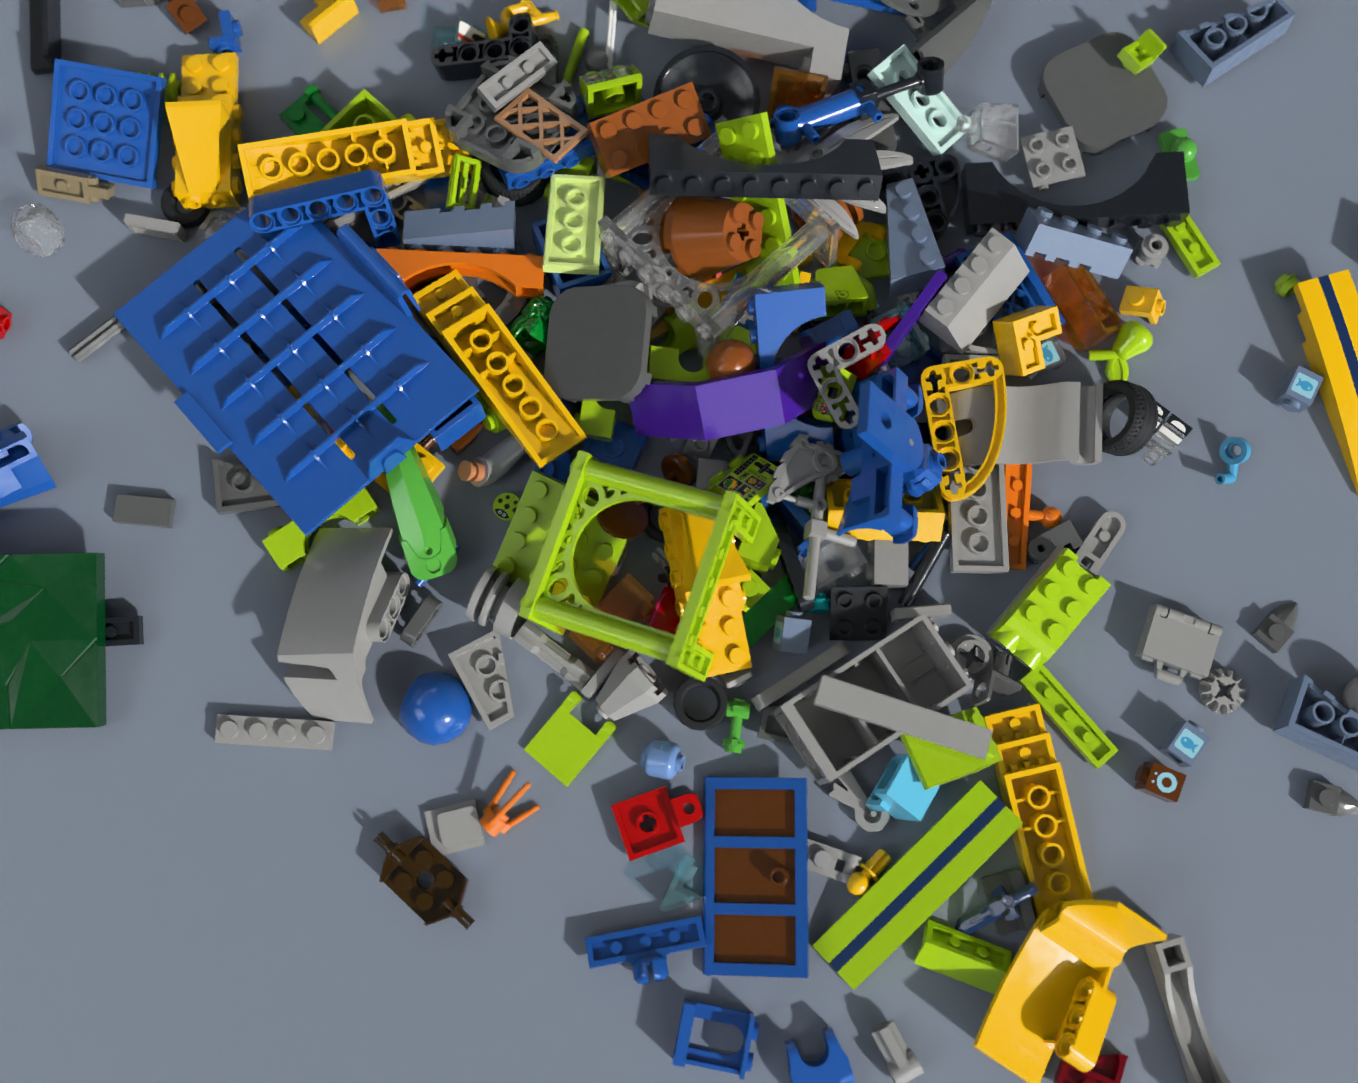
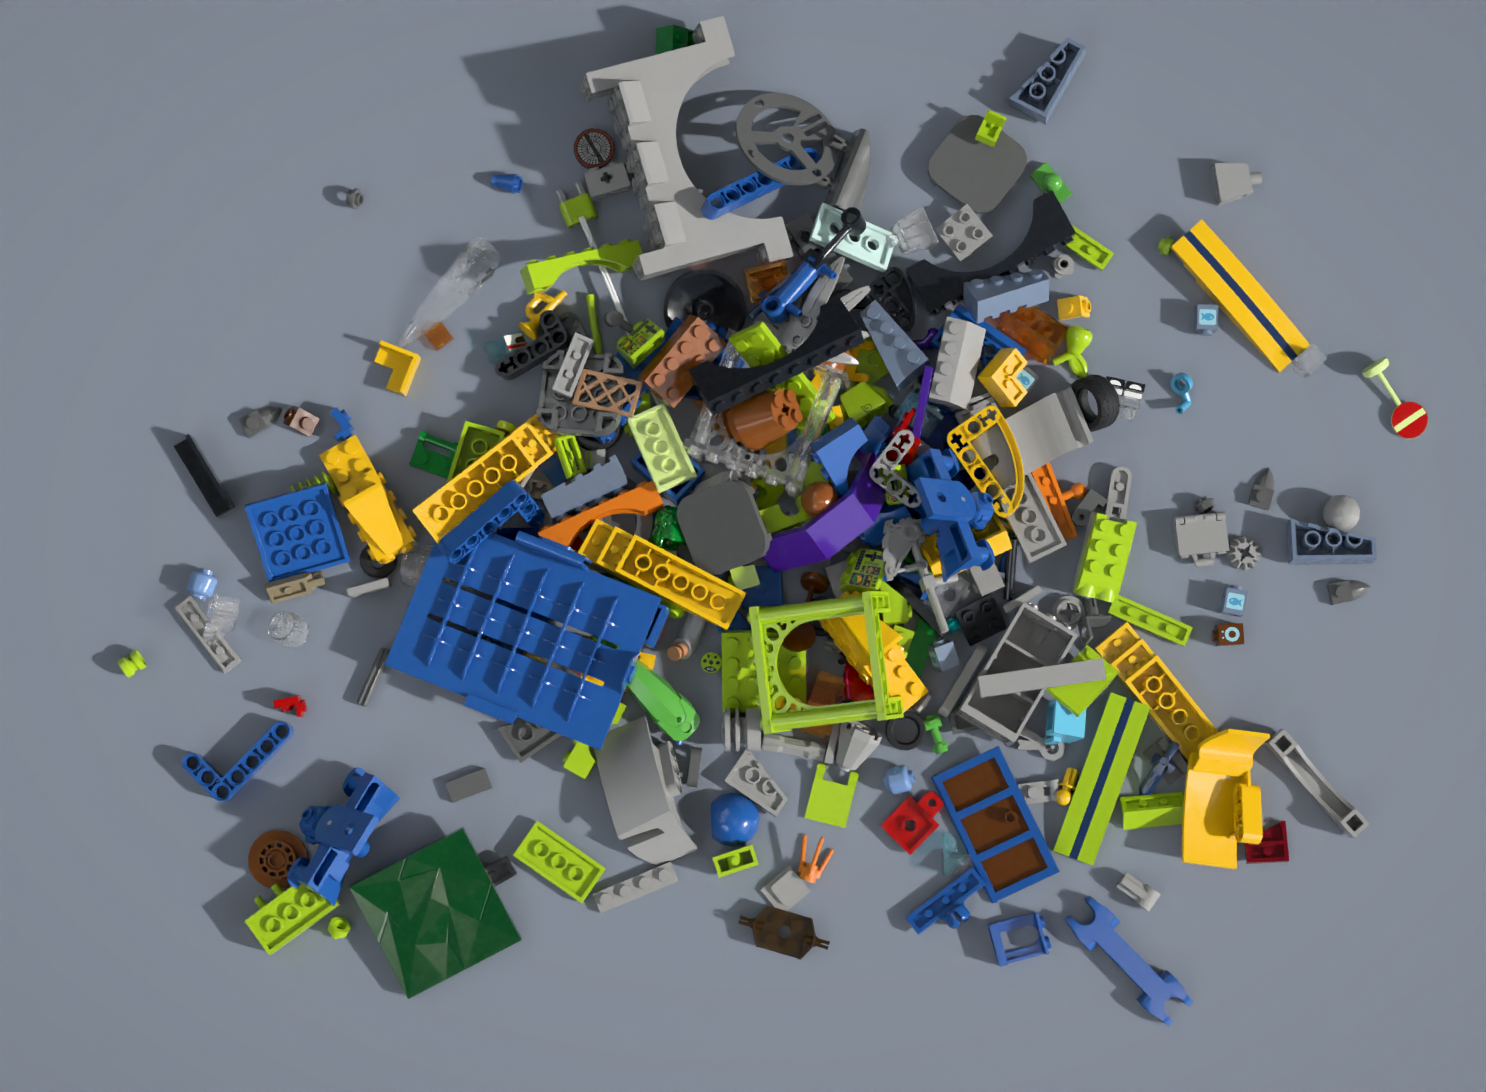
camera: 25 degrees left, 5 degrees up
none -> lime plate [513,820,606,903]
none -> lime brick [712,844,759,878]
none -> dark grey plate [1195,496,1215,514]

